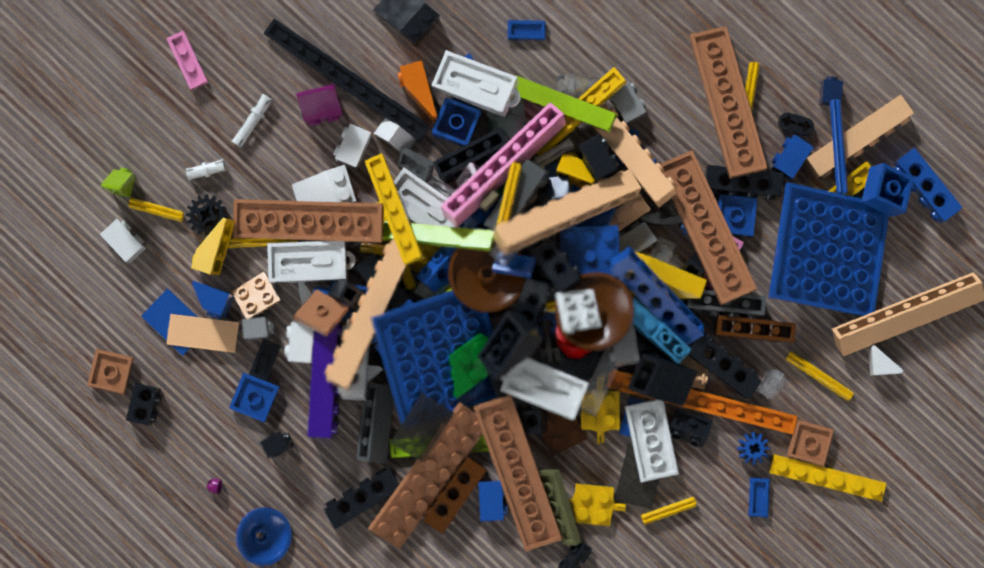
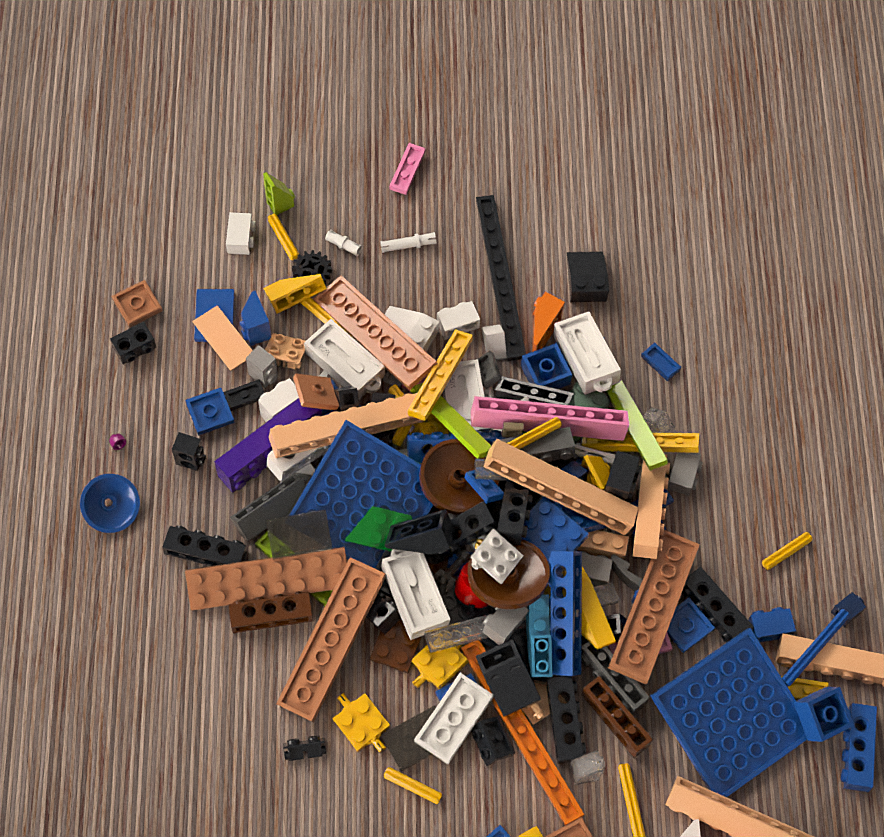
camera: 45 degrees right, 20 degrees down
magenta slope [296,84,343,127] -> none
blue brick [479,481,507,521] -> none
olive wing [538,469,581,545] -> none
nougat plate [689,26,767,179] -> none
blue gear [737,432,770,465] -> none
black beam [778,112,814,136] -> none

